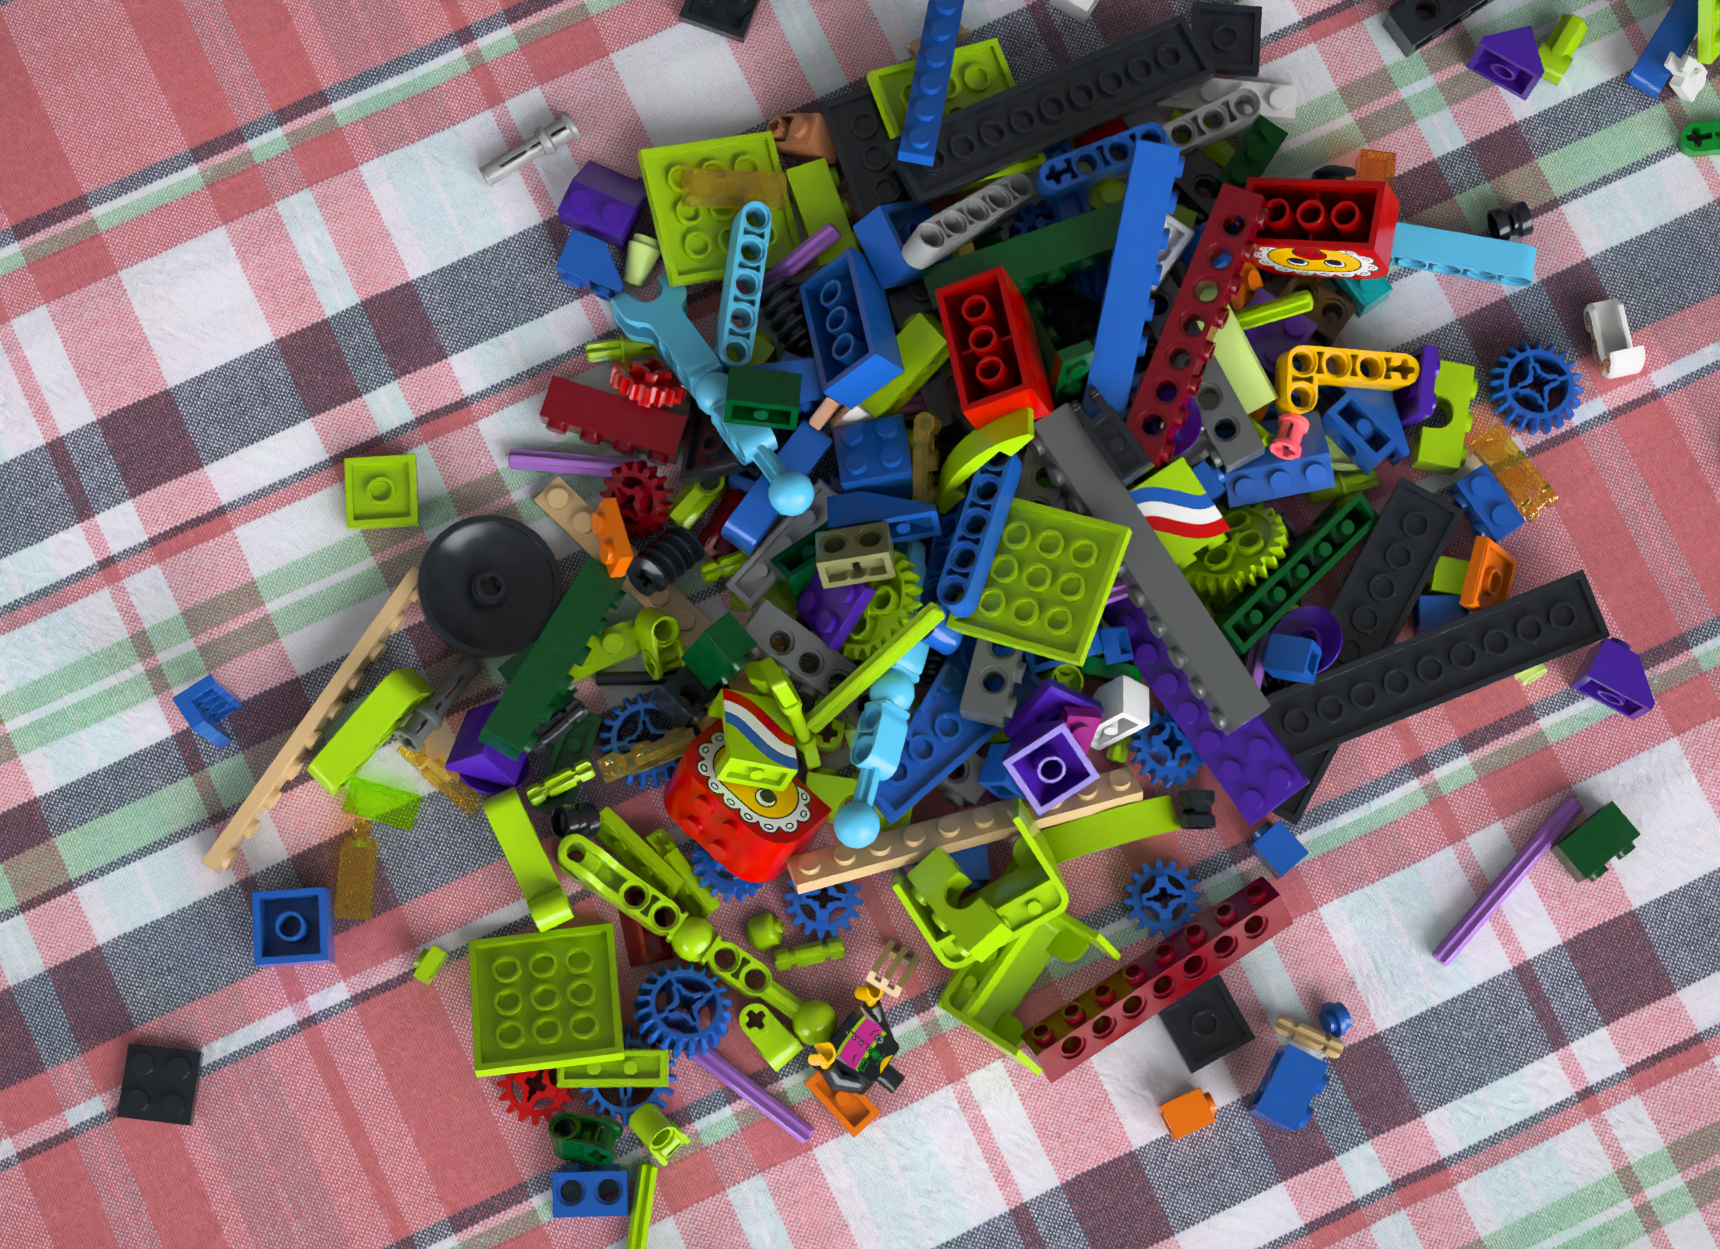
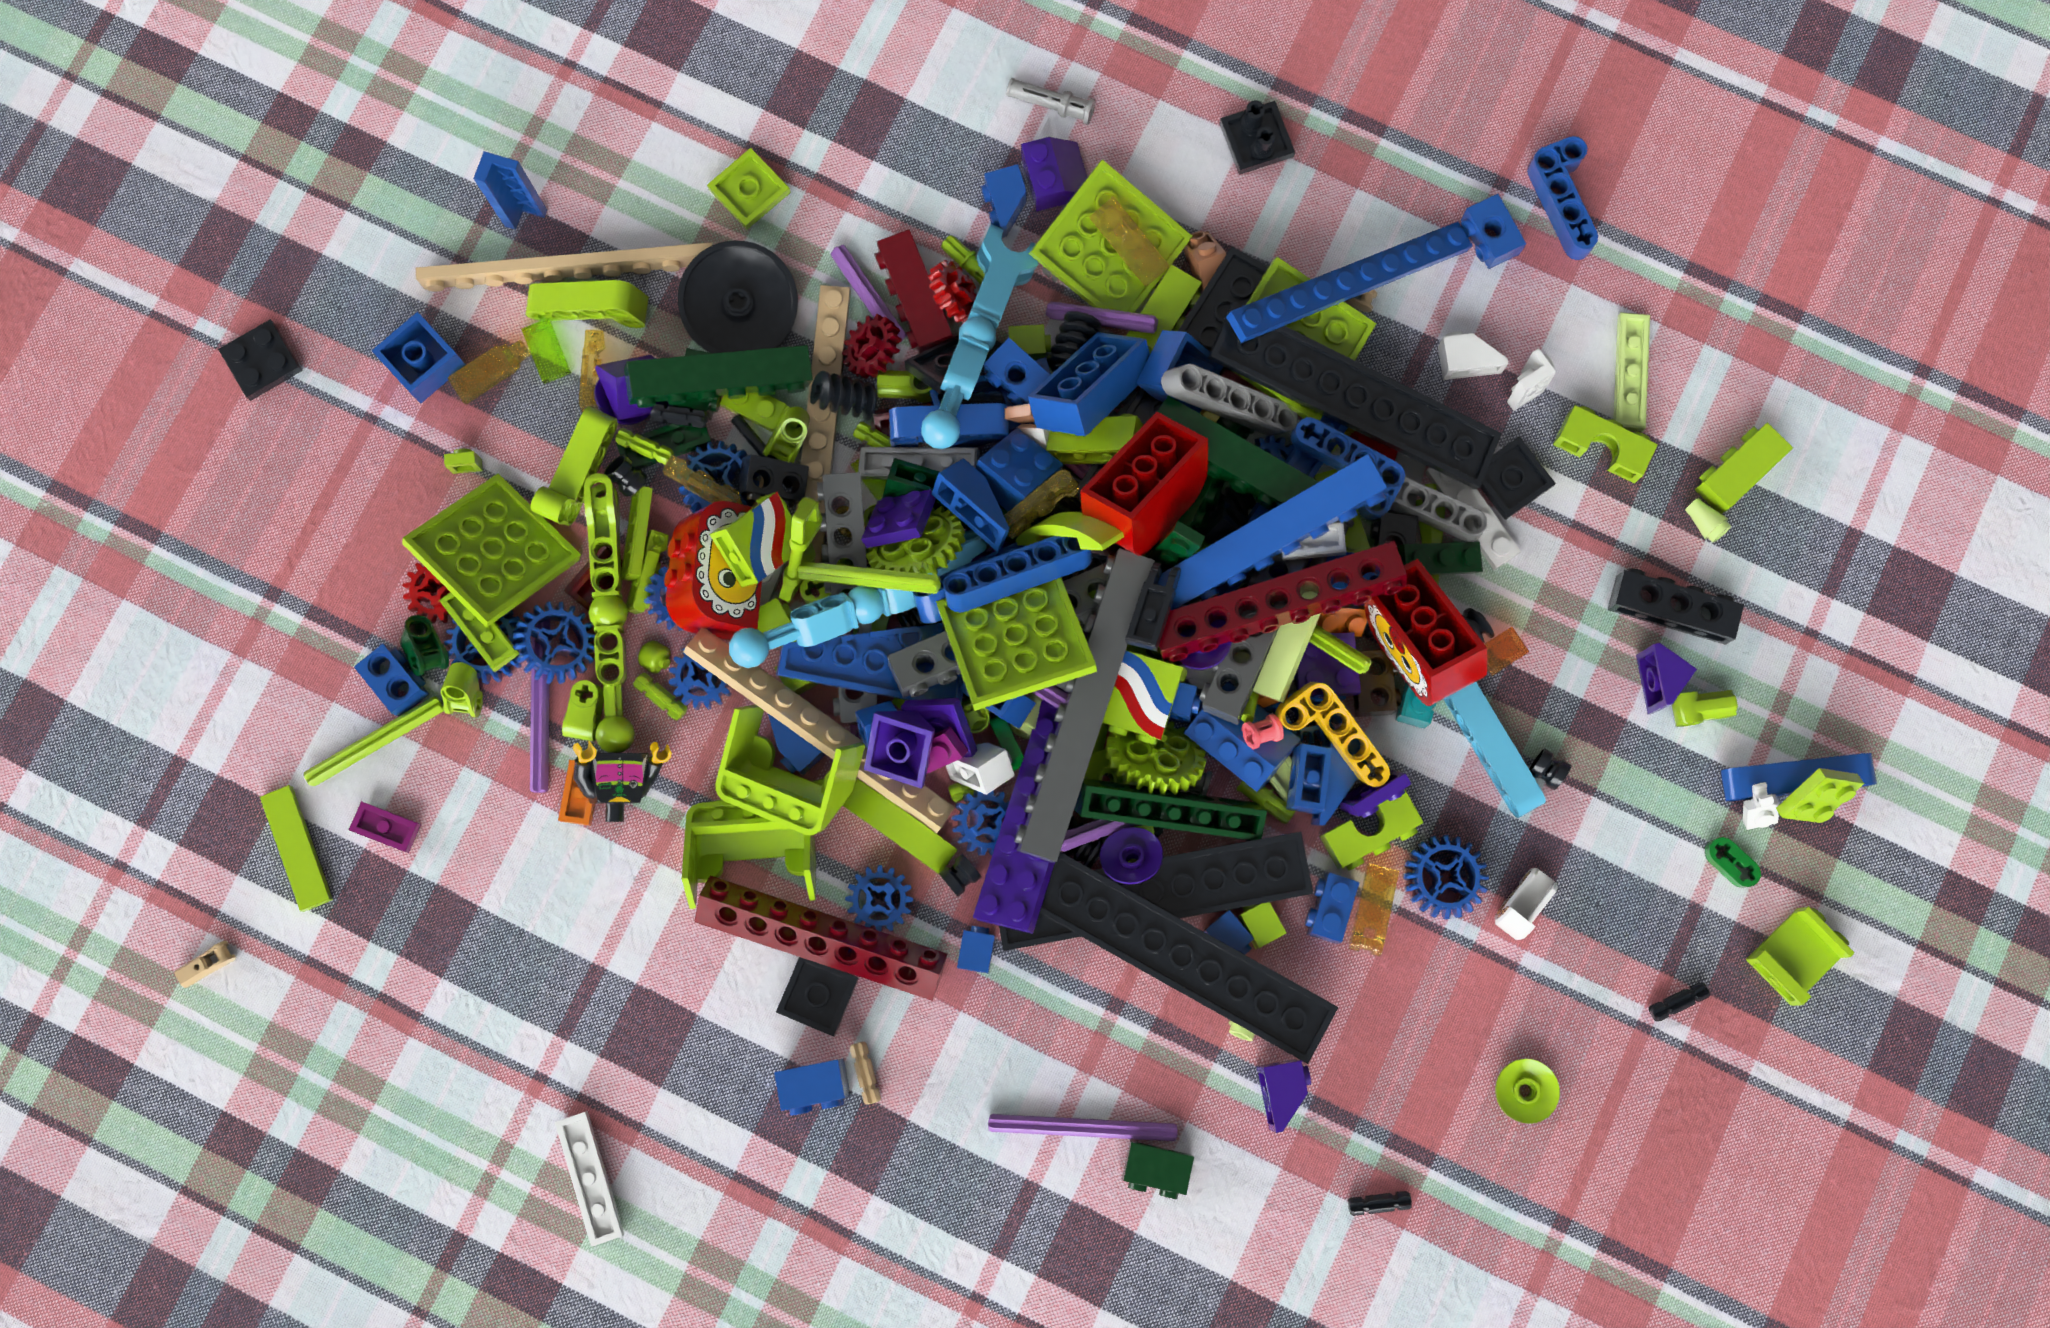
camera: 55 degrees right, 0 degrees up
dark grey pin [394,656,481,753] -> none
orange plate [591,498,634,578] -> none
yellowish green cone [623,233,661,288] -> none
dark green brick [681,611,758,691] -> none
medium azure beam [713,201,772,374] -> none
dark green brick [723,366,802,431] -> none
olive brick [815,521,896,589] -> none
tan tile [865,939,921,998] -> none
lime arch [906,846,1014,963] -> none
blue tile [1099,624,1133,665] -> none
orange brick [1157,1087,1217,1140] -> none
blue brick [1261,633,1322,685] -> none
blue plate [1319,1002,1352,1038] -> none
orange tile [1459,536,1517,613] -> none

